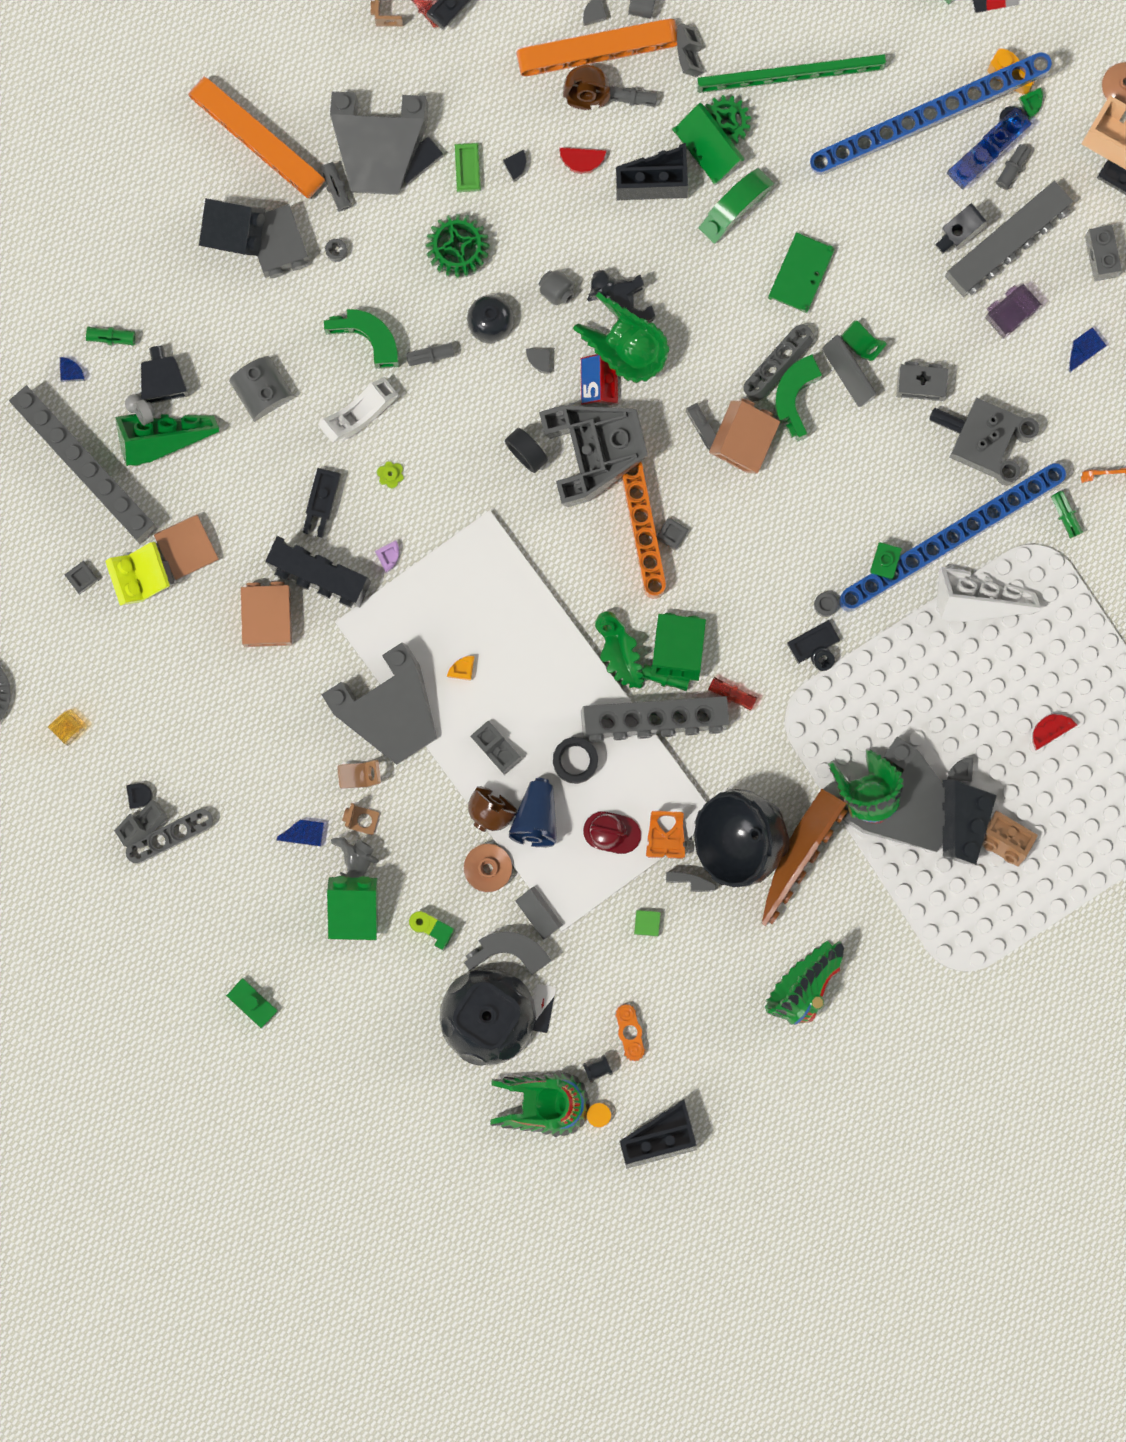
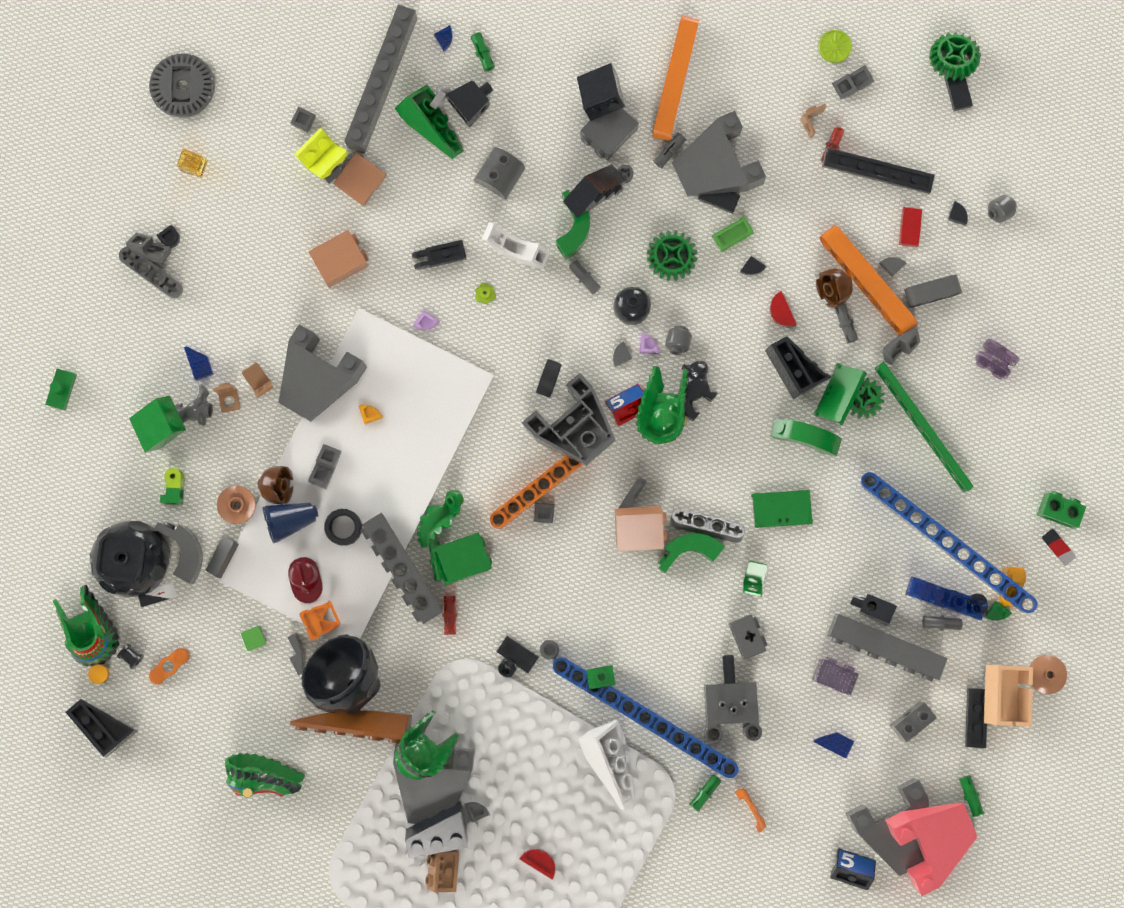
camera: 60 degrees right, 0 degrees up
black wedge [265,536,371,608] -> none
dark grey slope [822,335,876,407] -> none
none -> black wedge [563,164,627,218]
none -> lavender tile [640,334,659,354]

